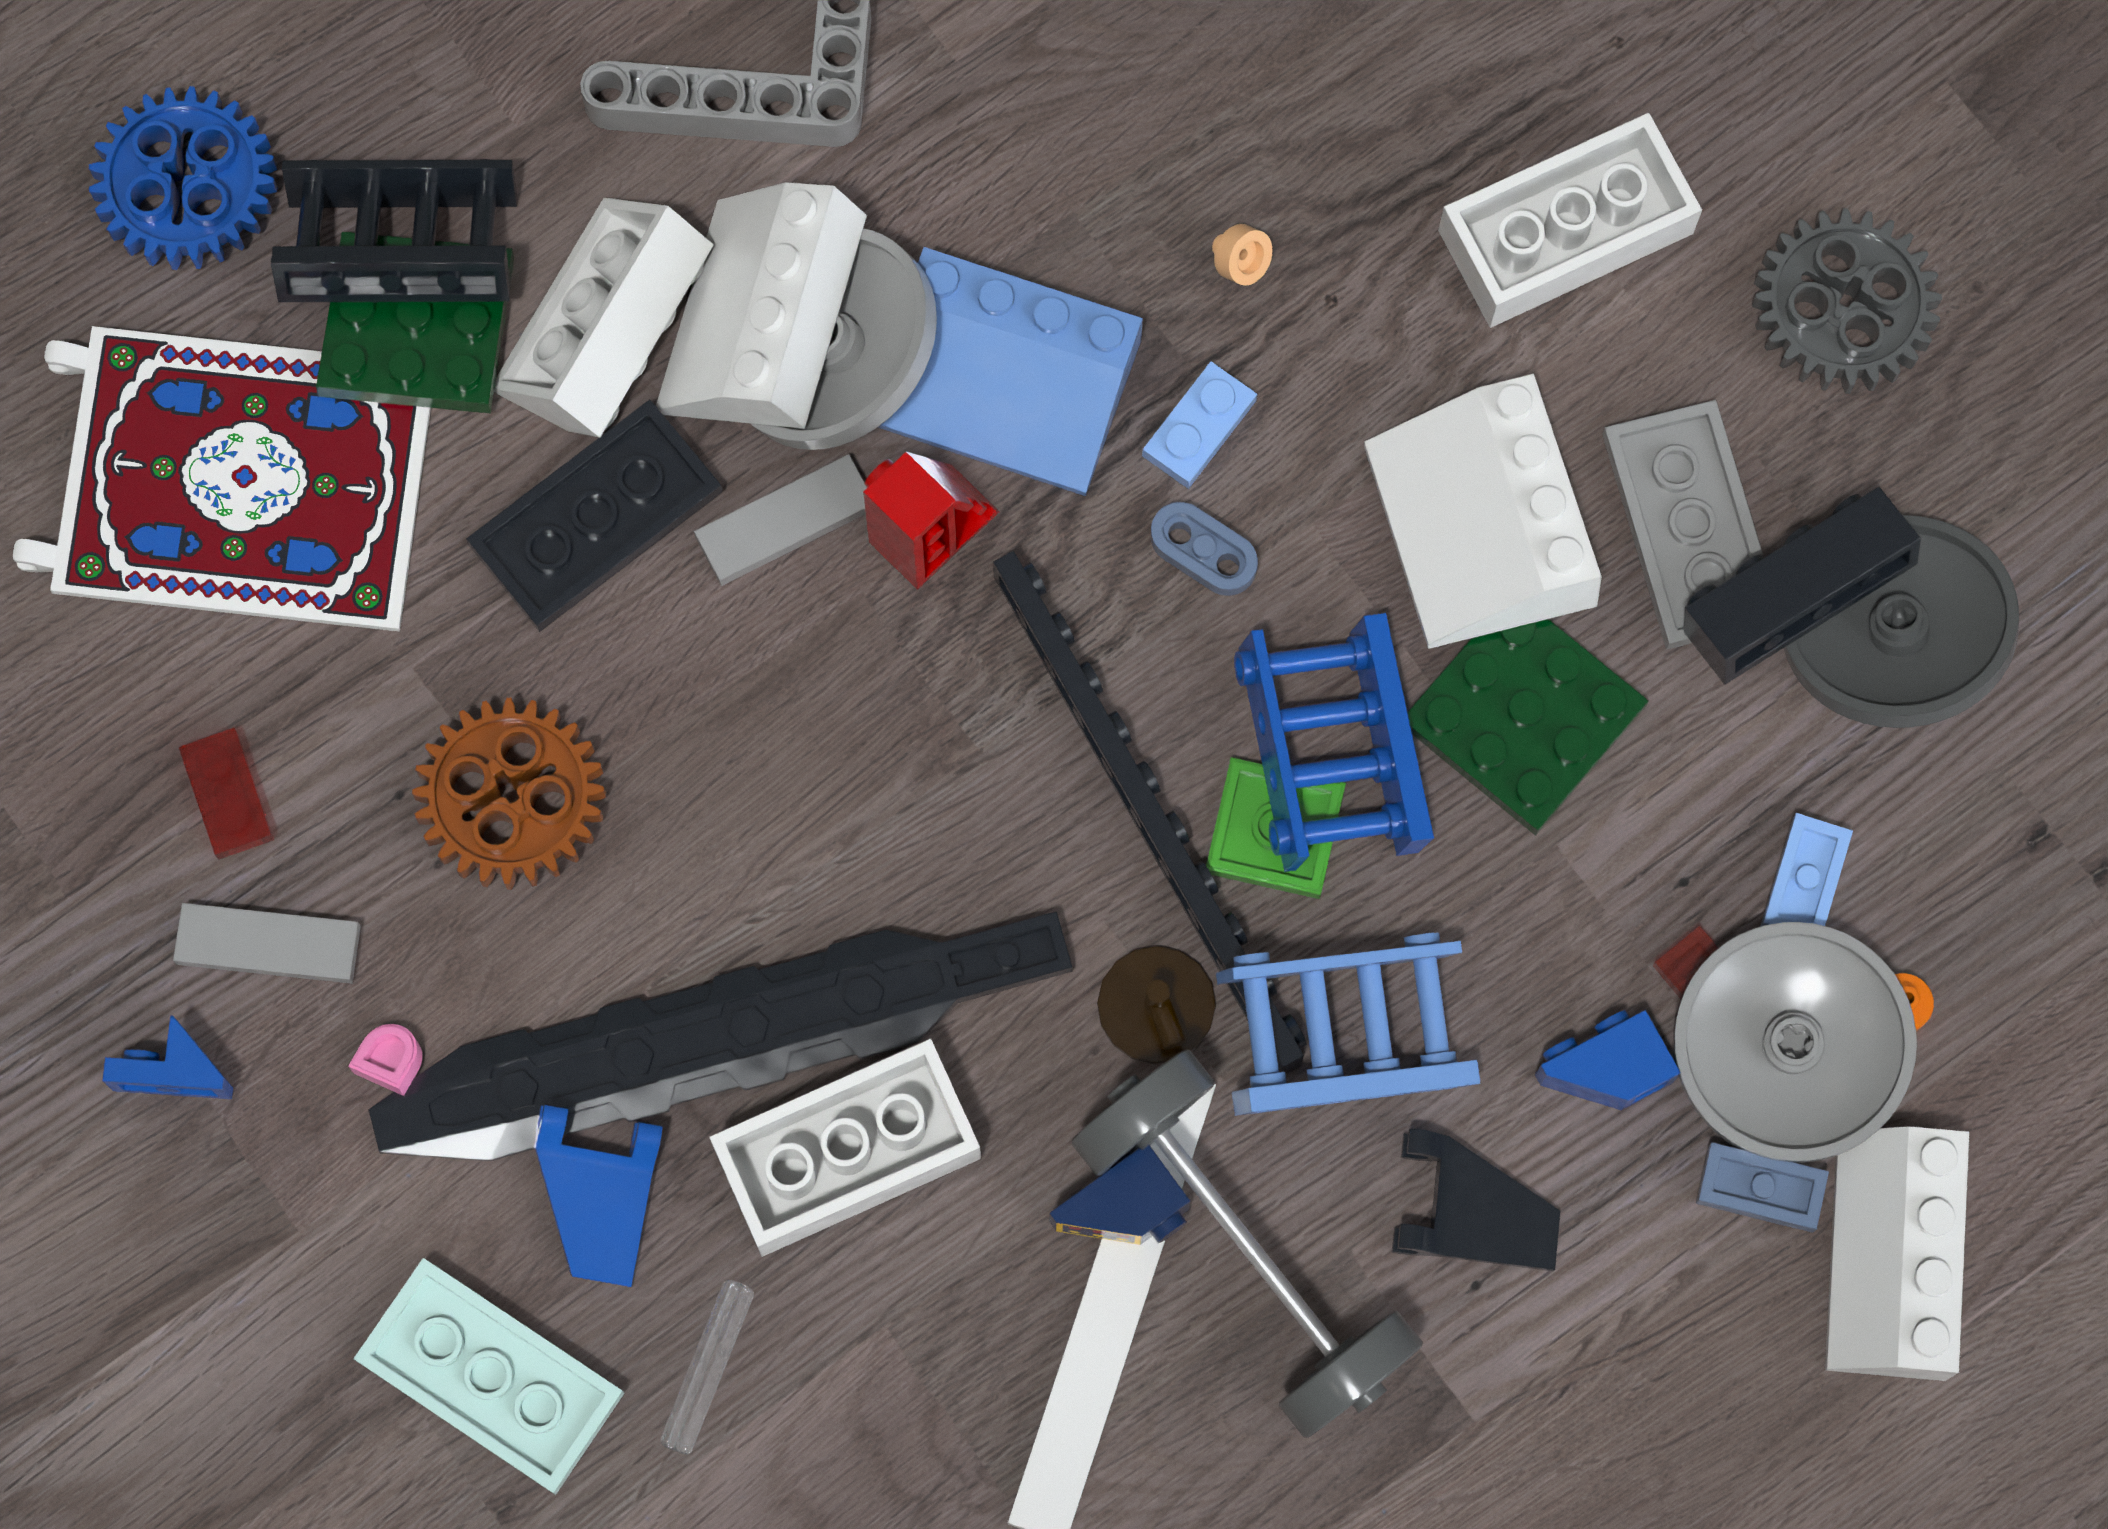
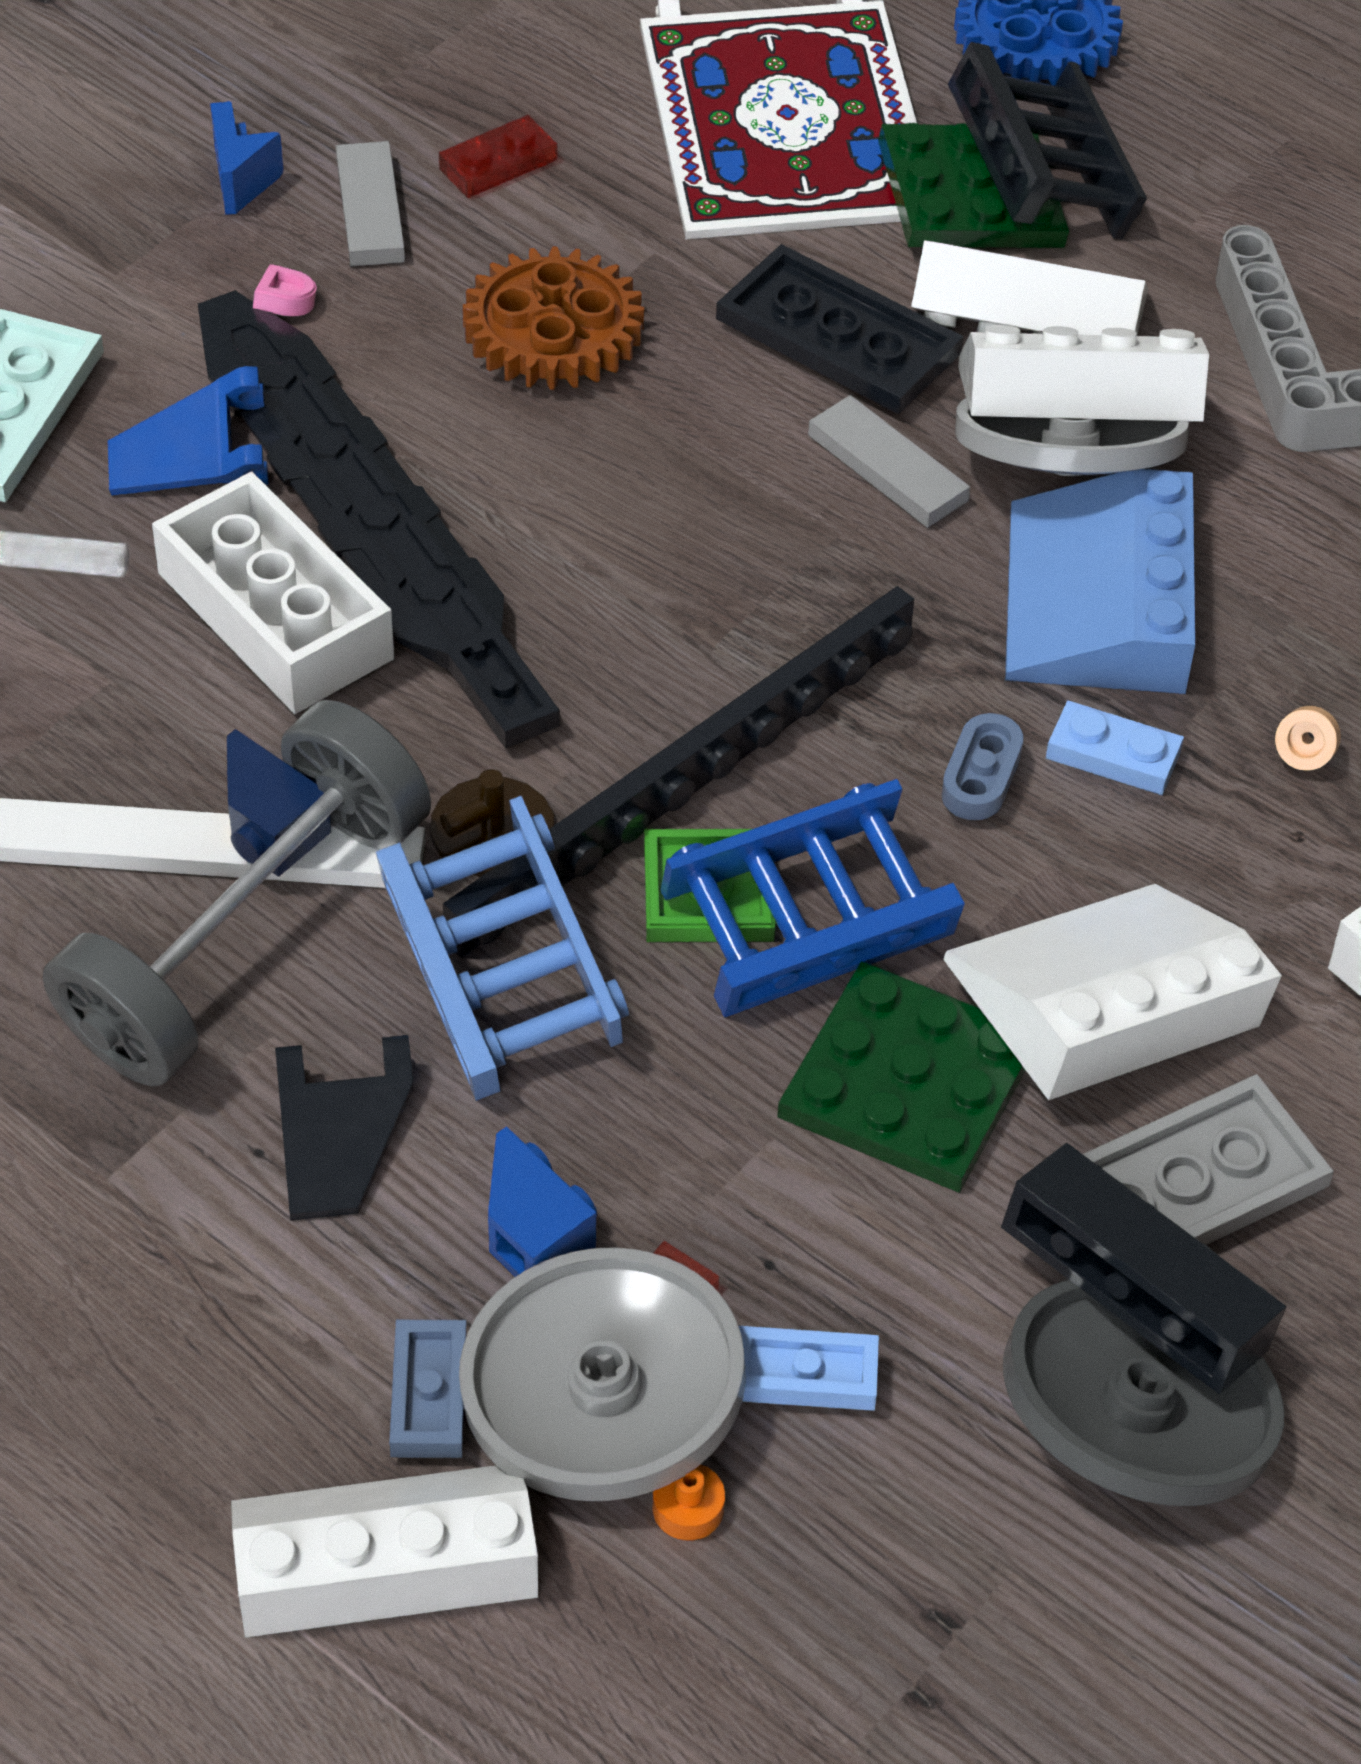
camera: 75 degrees right, 25 degrees down
red wedge [863,452,1000,590] -> none

